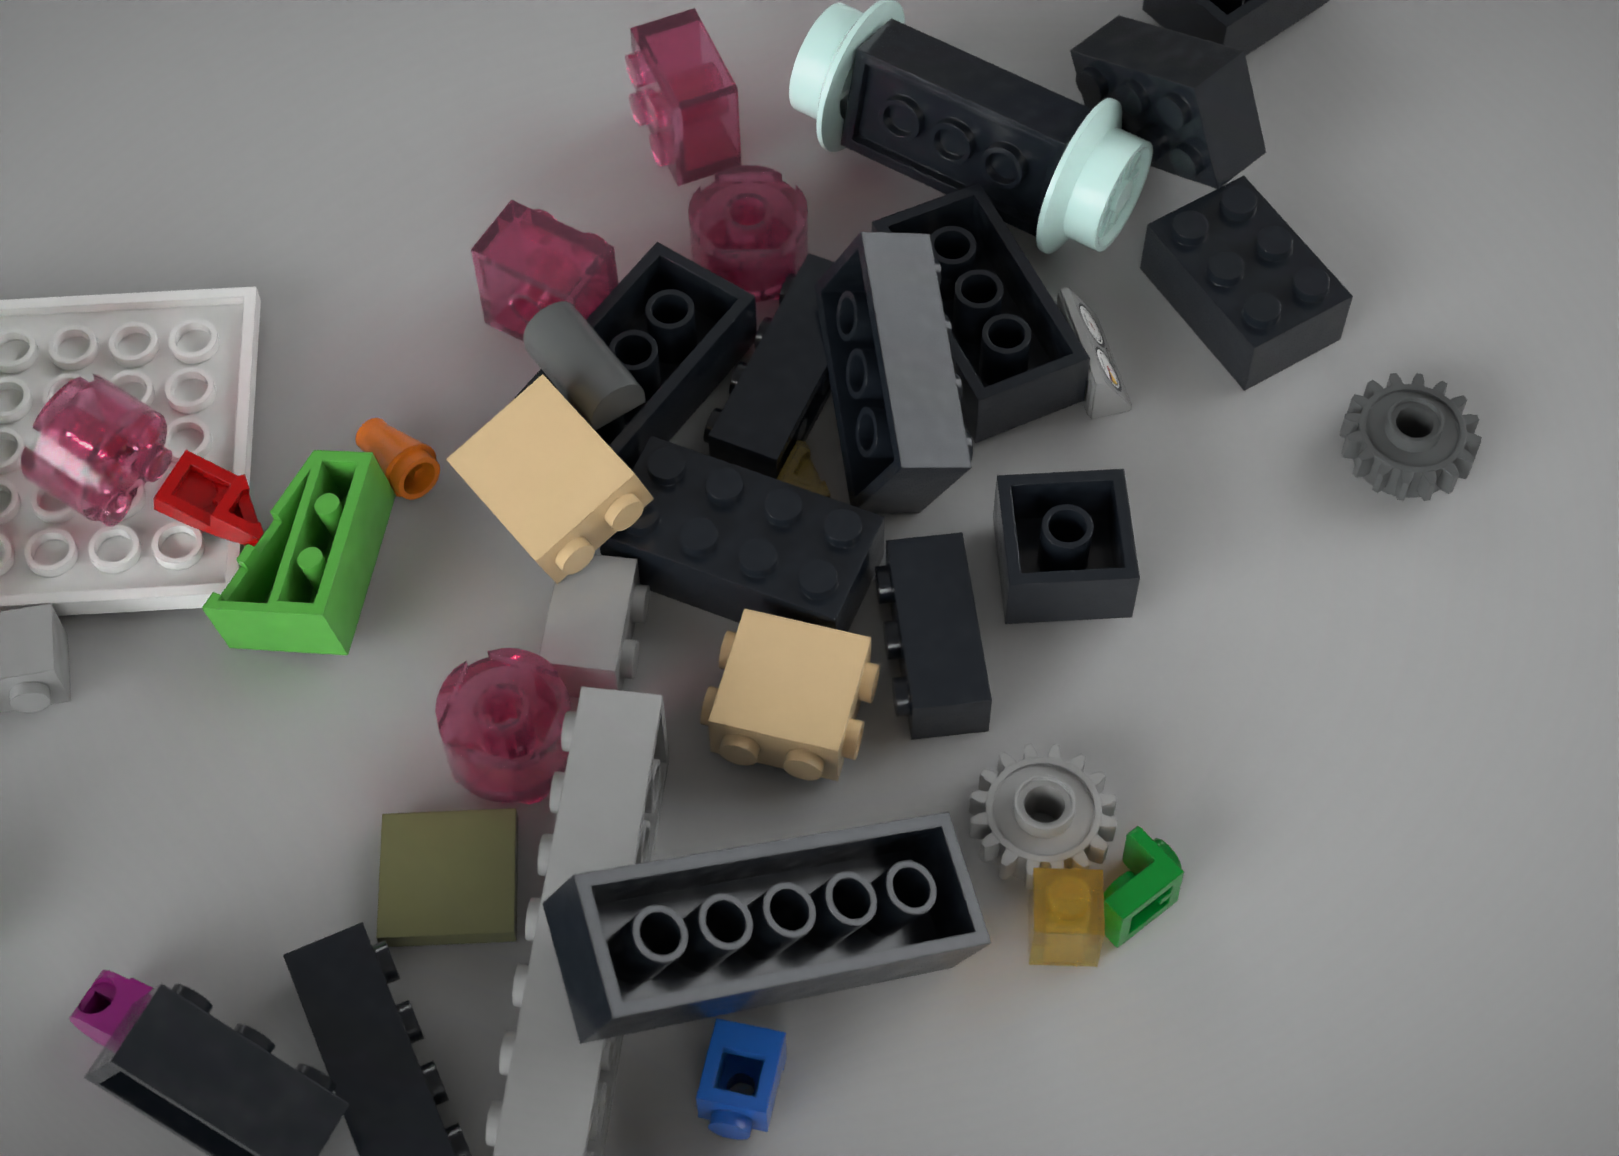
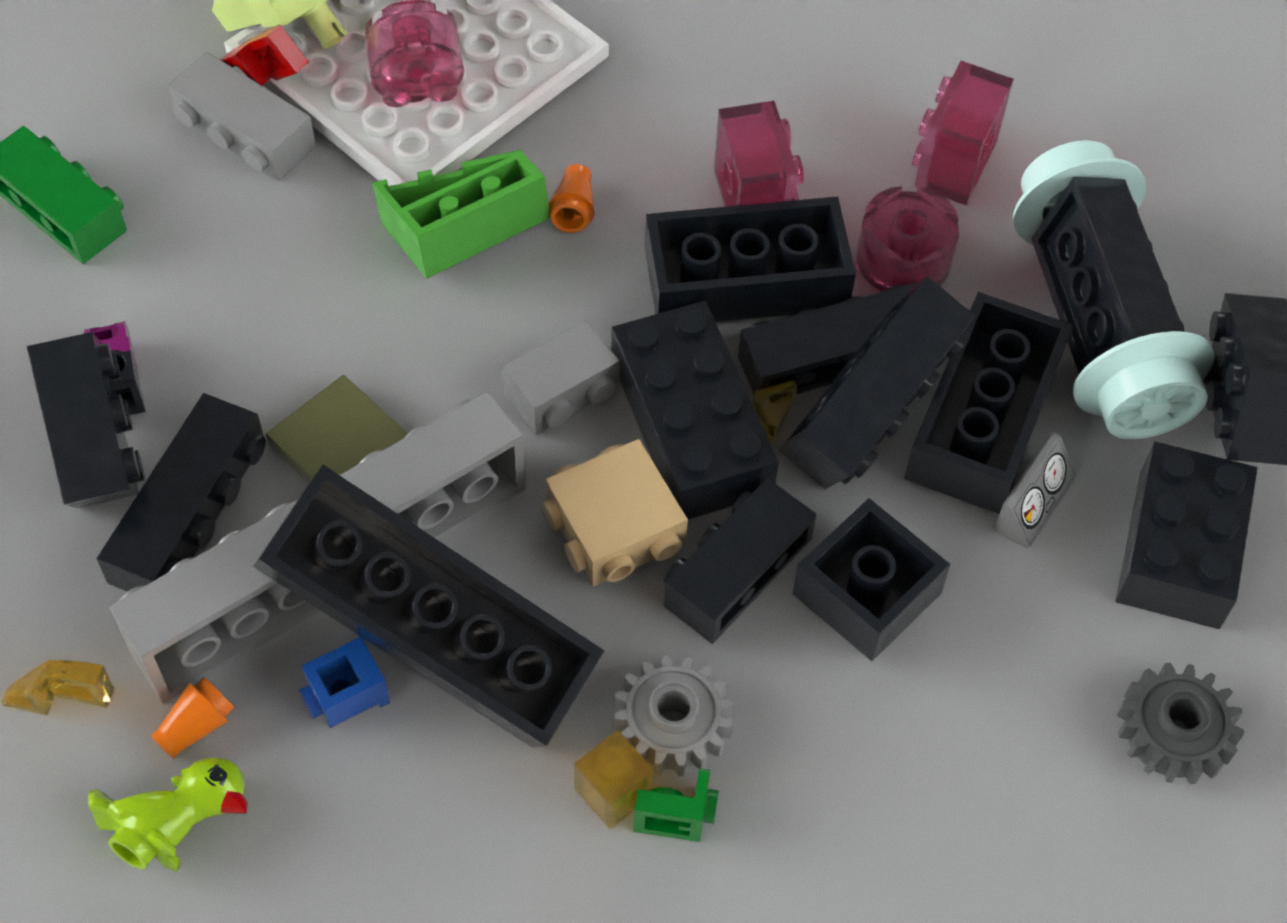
camera: 45 degrees right, 0 degrees up
red slope [153,450,264,546] -> none
clear pink brick [435,648,572,804] -> none
tan brick [446,374,654,584] -> none
dark grey brick [523,301,645,431] -> none

